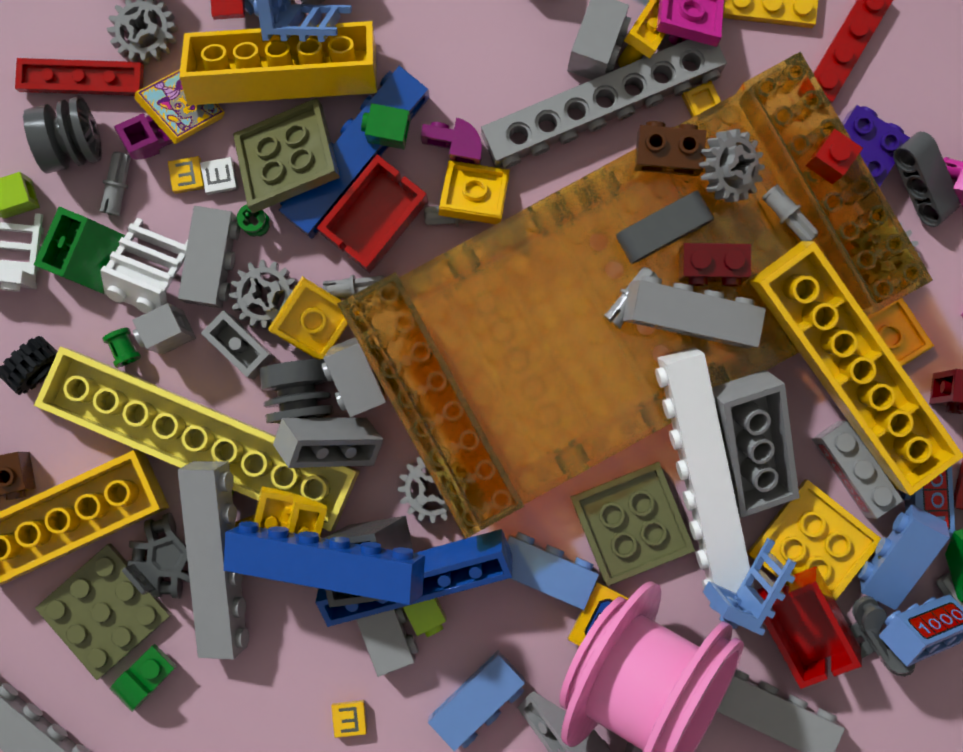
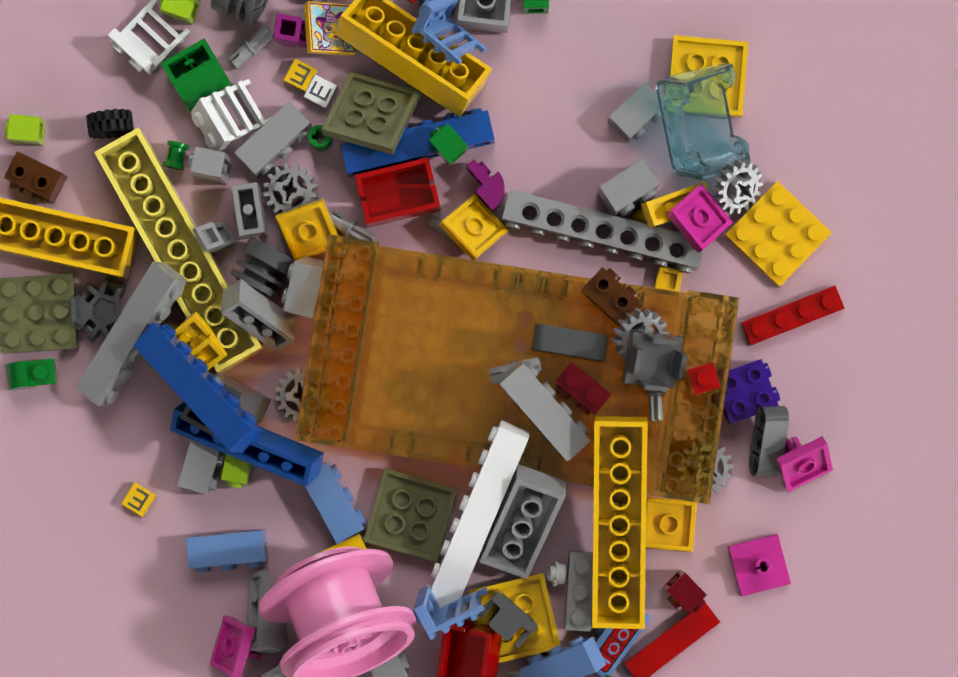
camera: 40 degrees right, 0 degrees up
none -> light grey slope [192,221,236,252]
none -> dark grey panel [478,589,538,649]
none -> white plate [547,561,566,586]
none -> dark grey panel [621,330,687,392]

